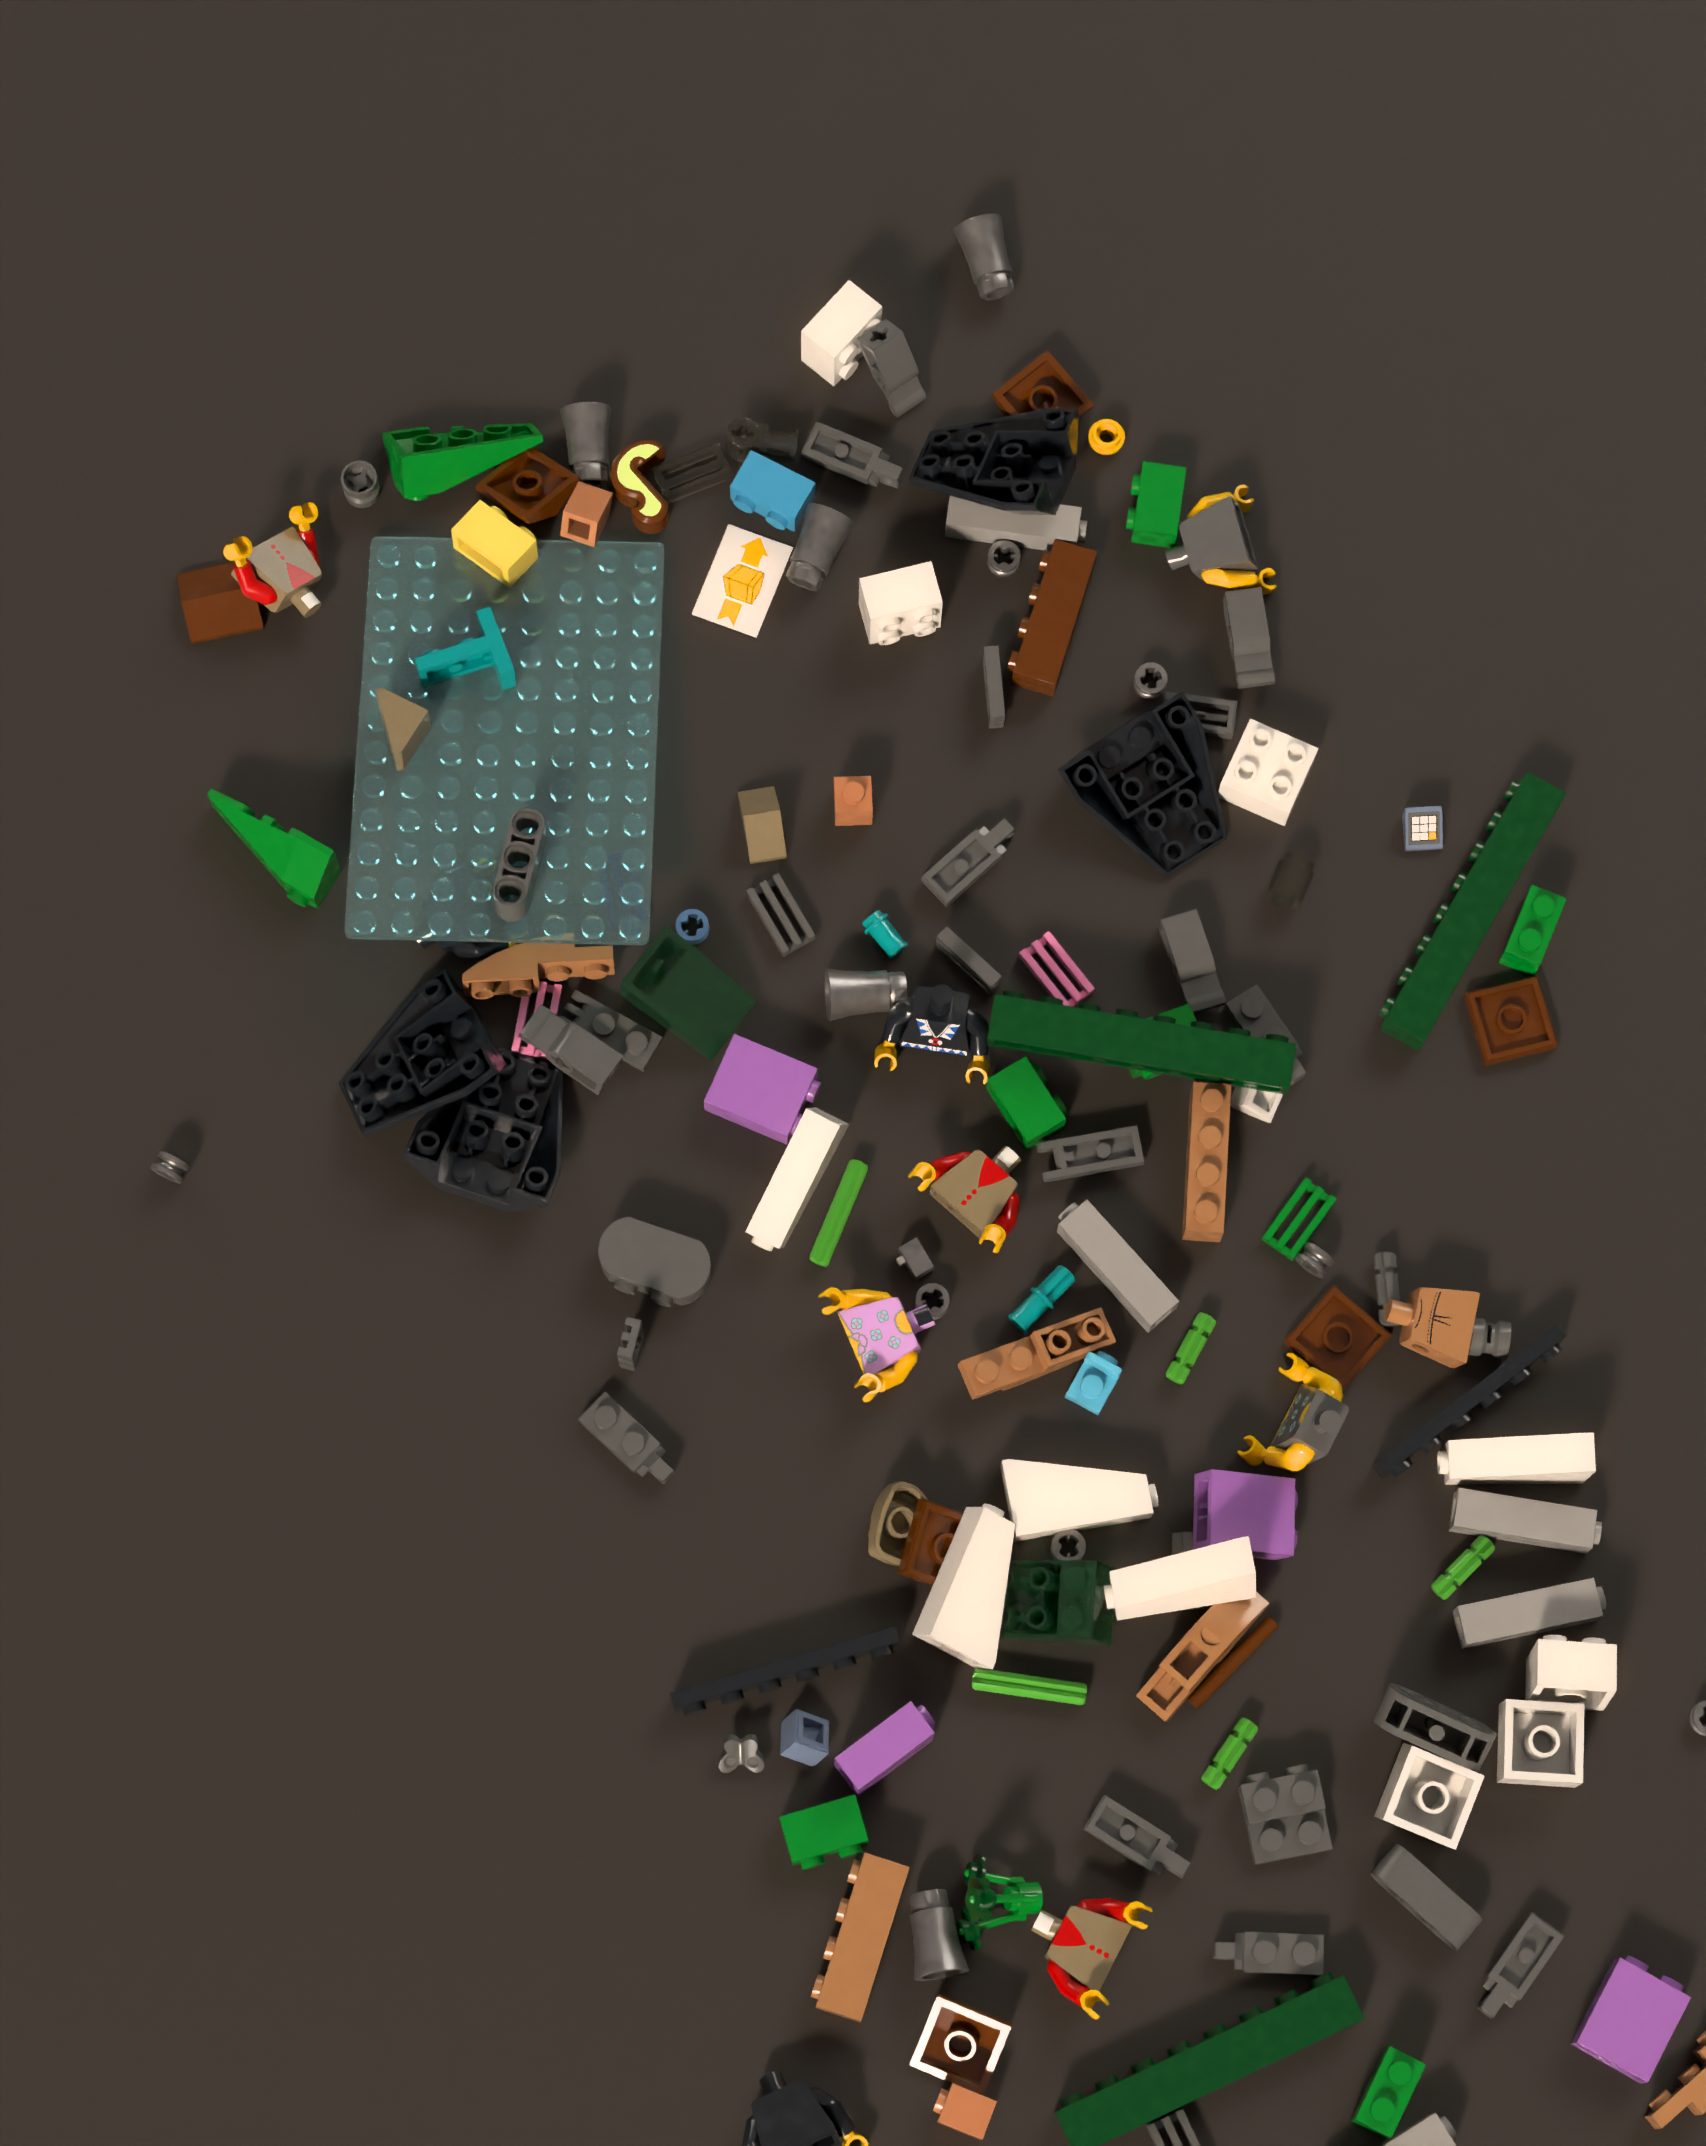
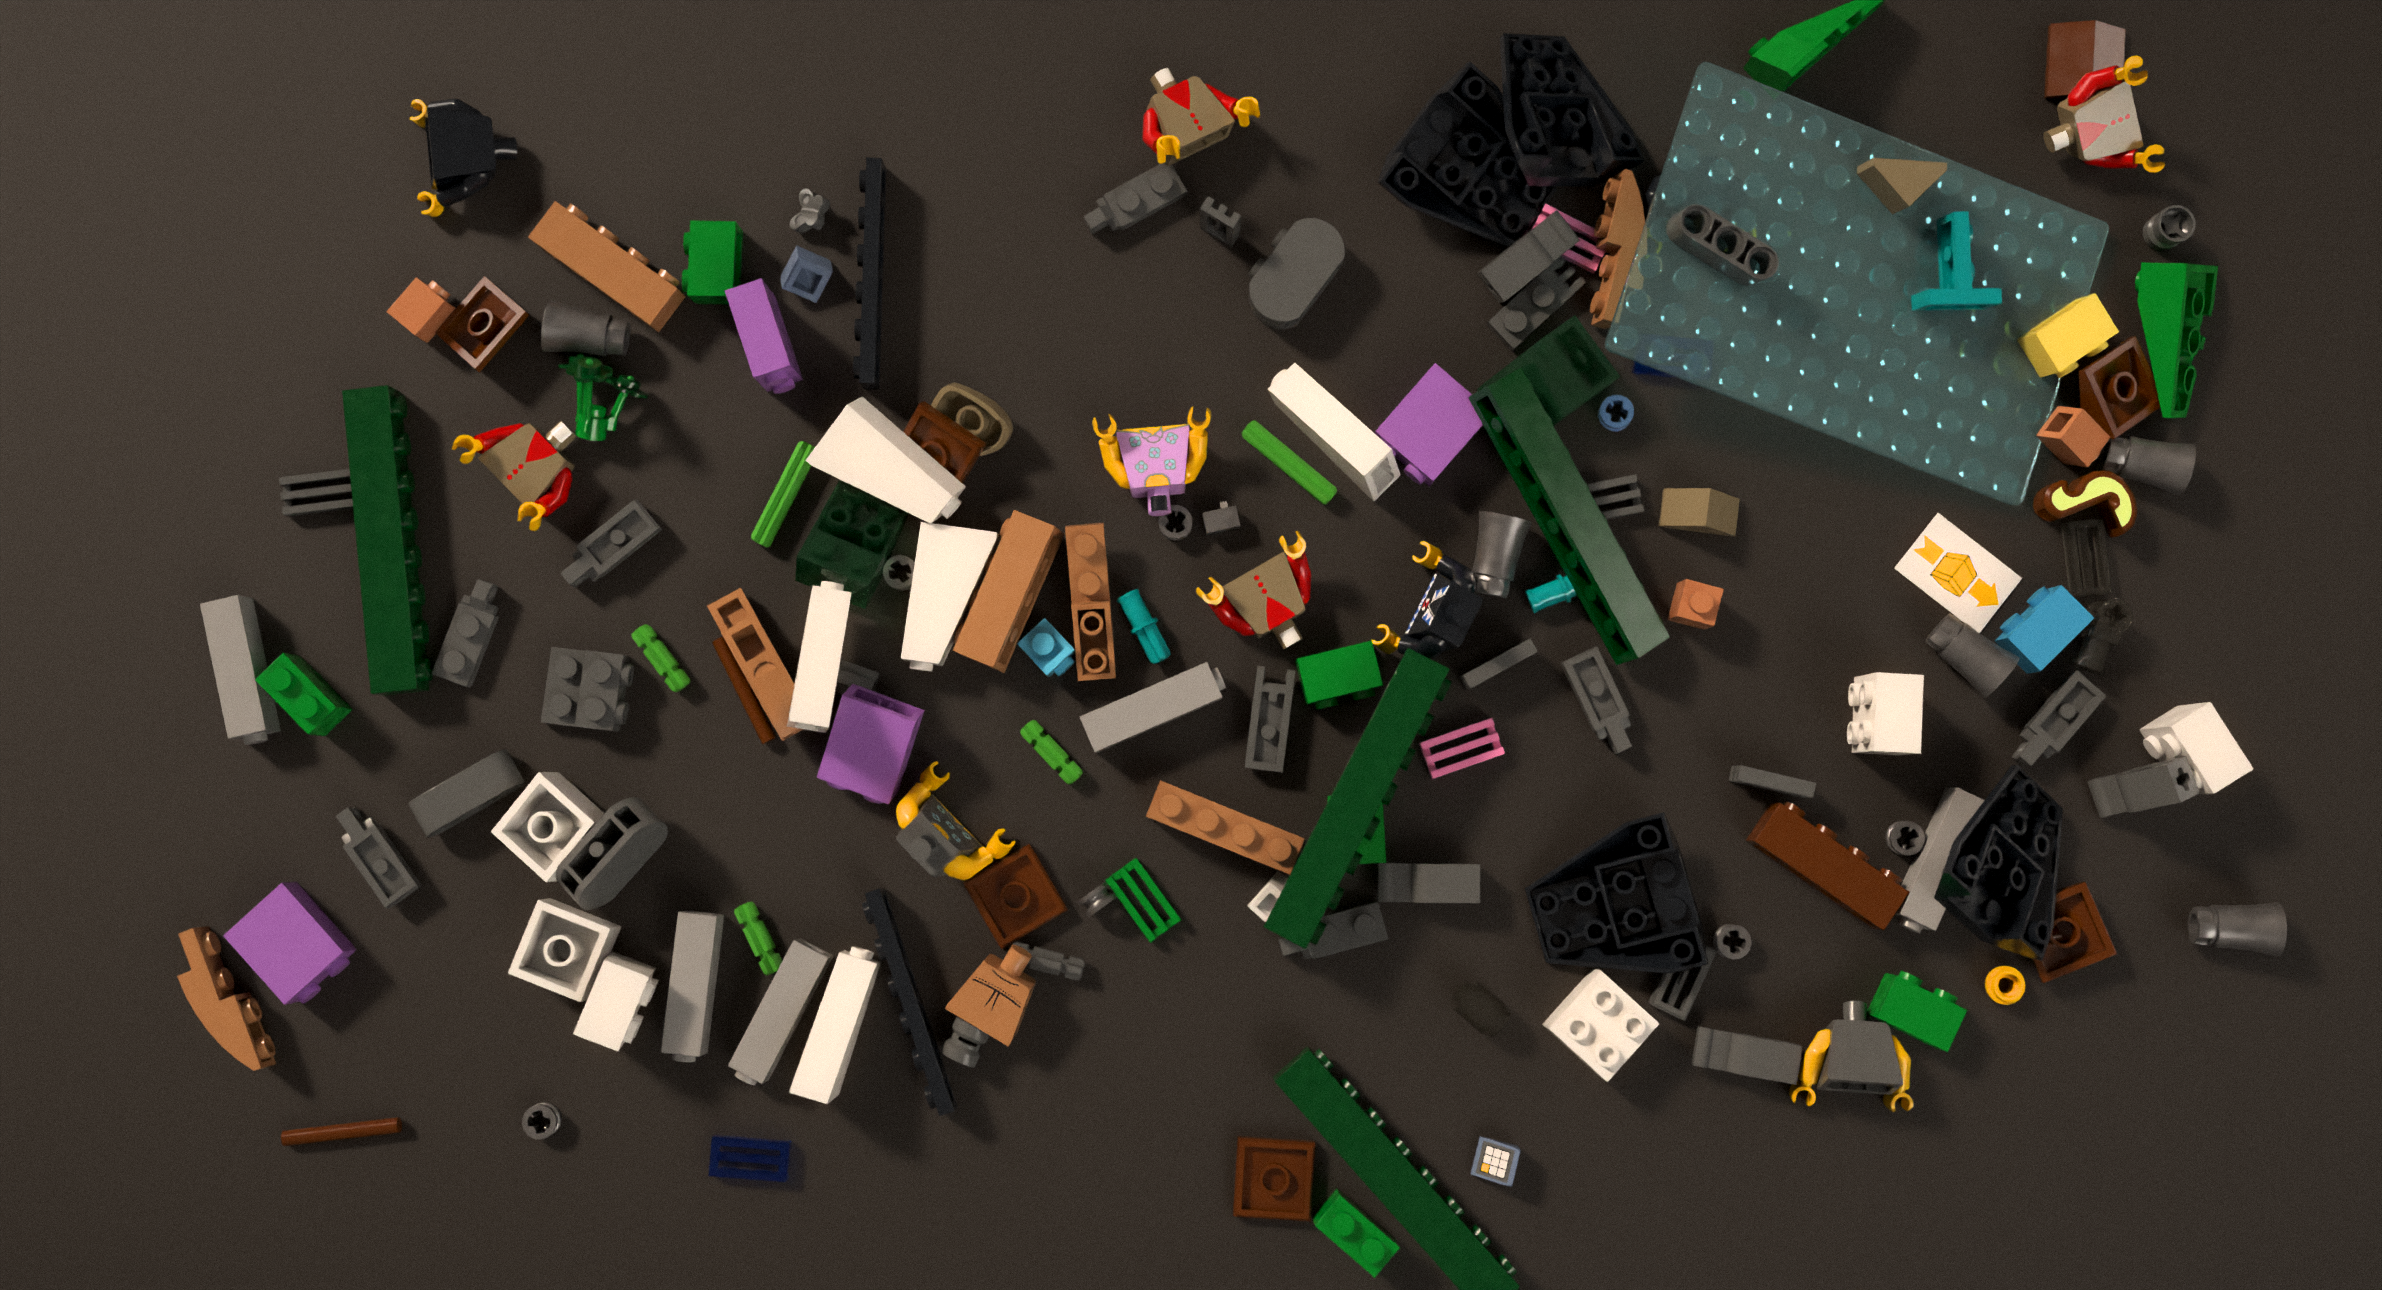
camera: 110 degrees right, 10 degrees up
none -> clear blue tile [708,1135,792,1182]
none -> medium nougat brick [953,510,1065,673]
none -> torso [1142,68,1260,166]
none -> dark green brick [1468,368,1670,665]

